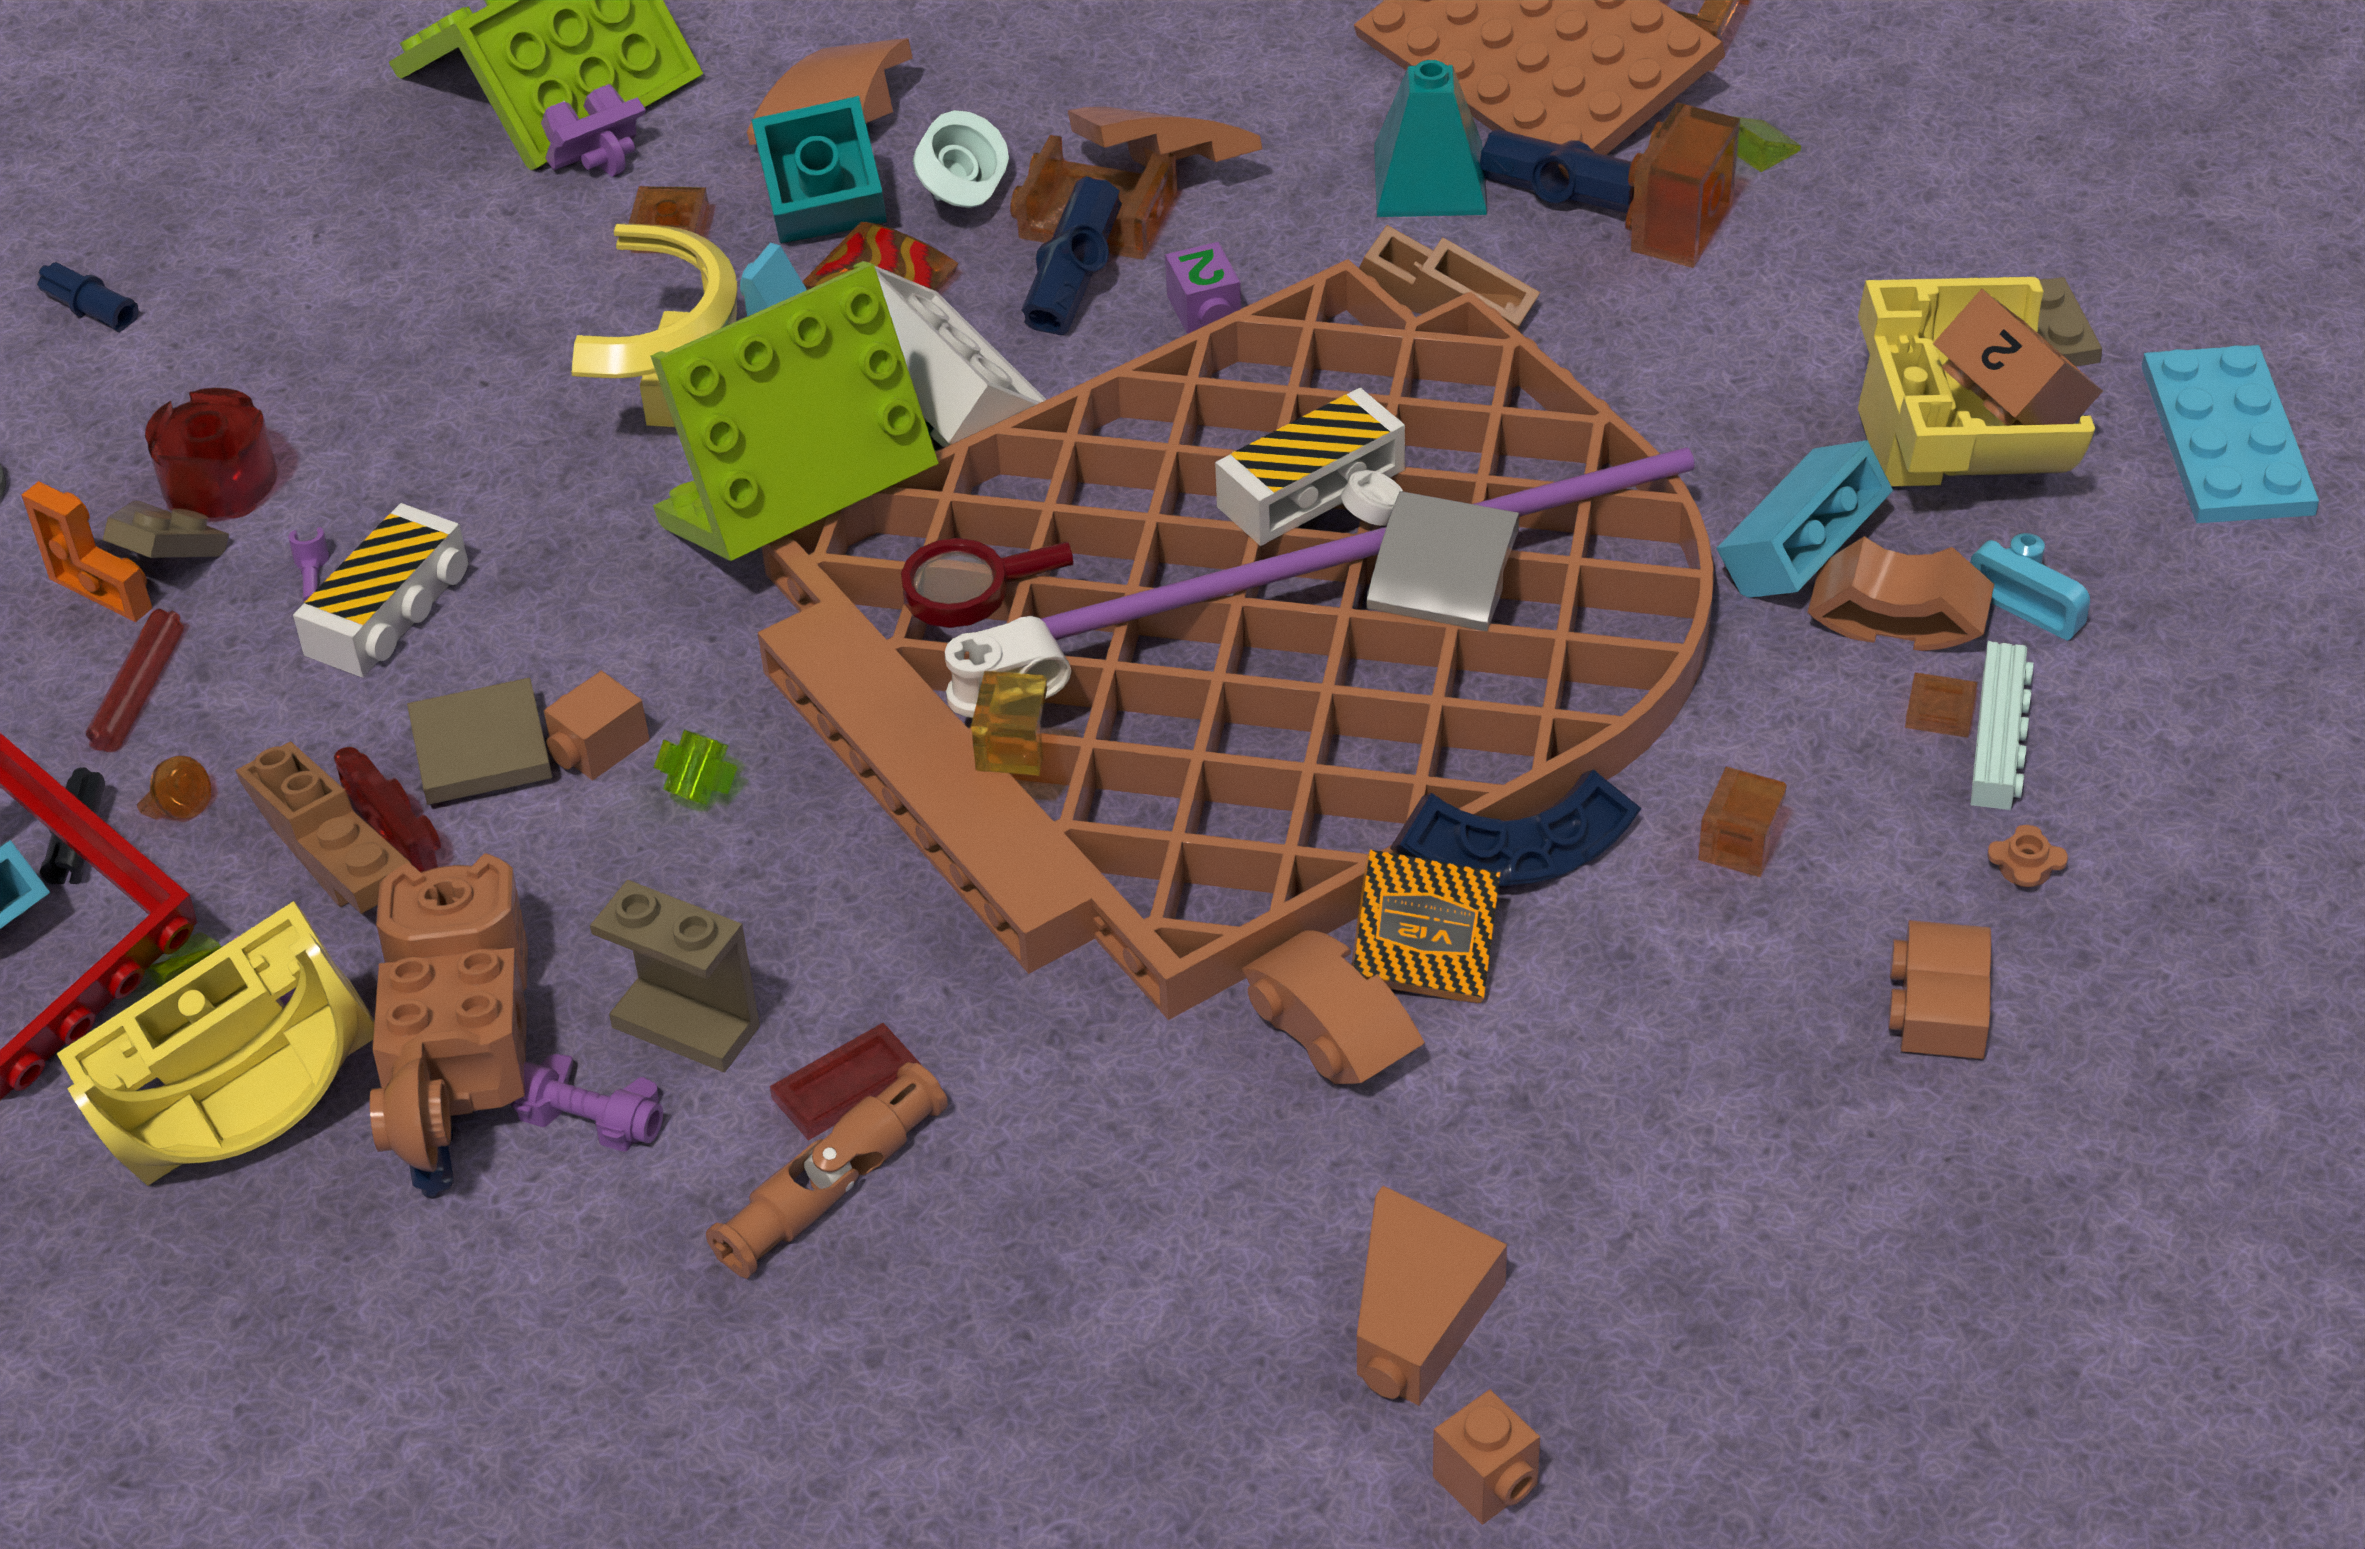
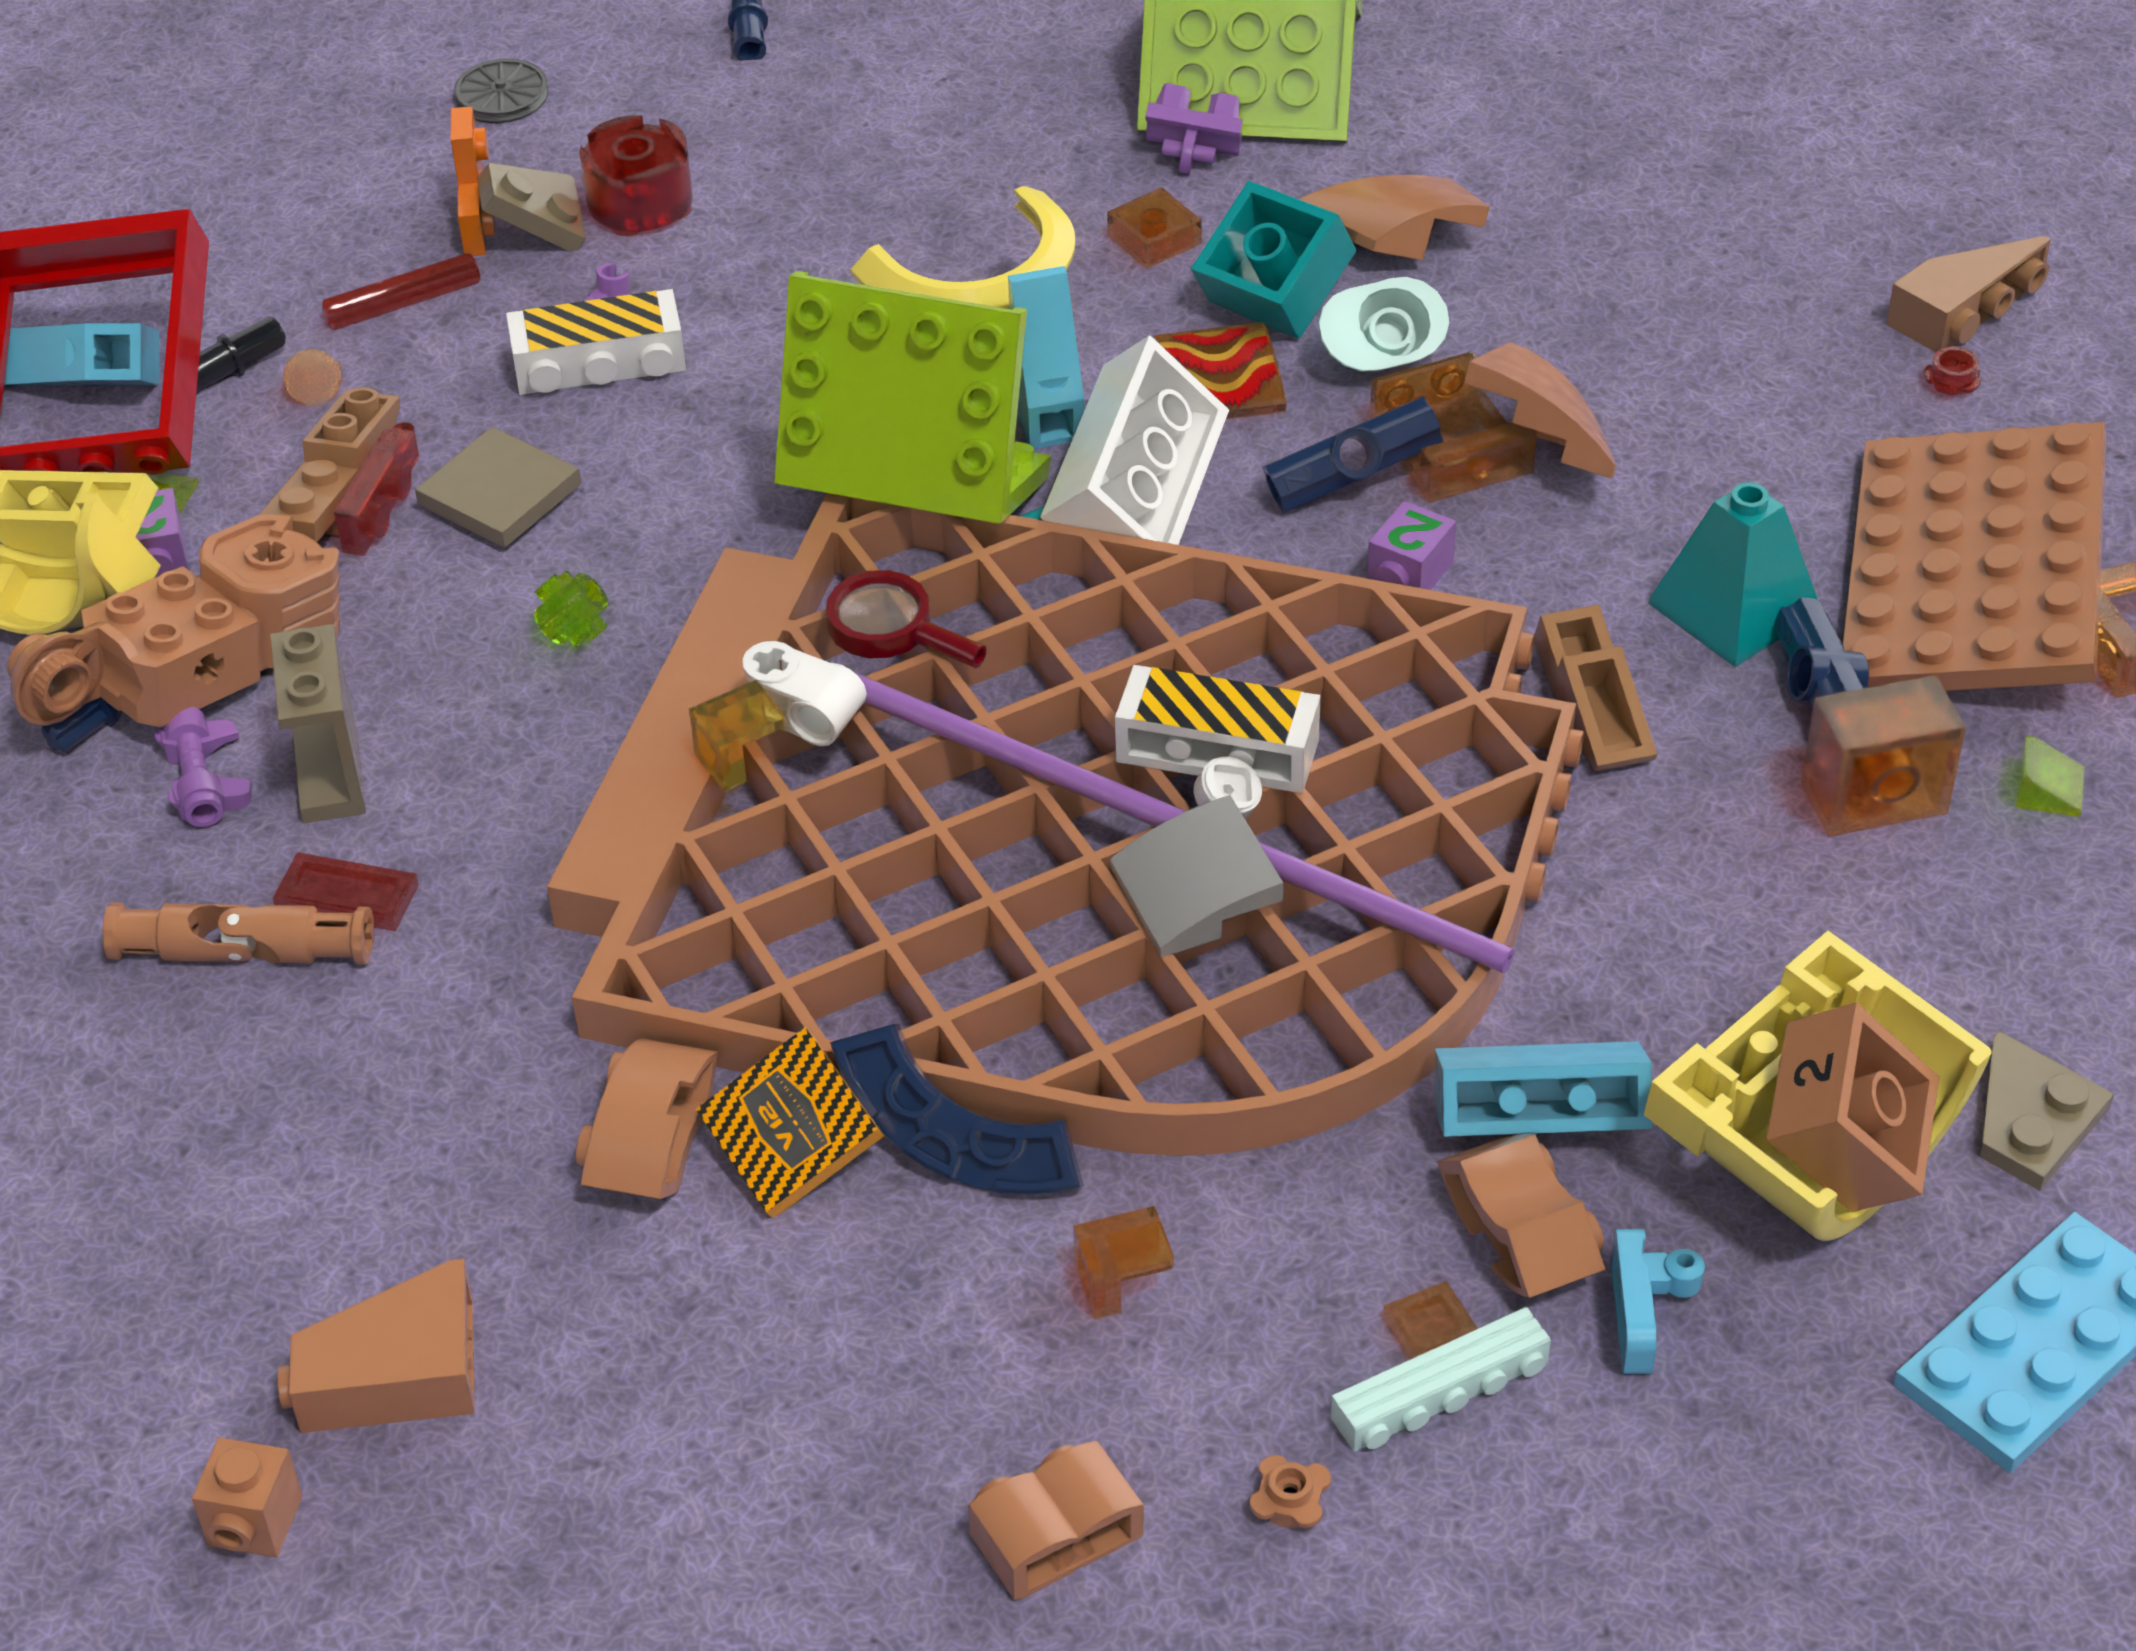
camera: 50 degrees right, 0 degrees up
nougat brick [544,670,650,781] -> none

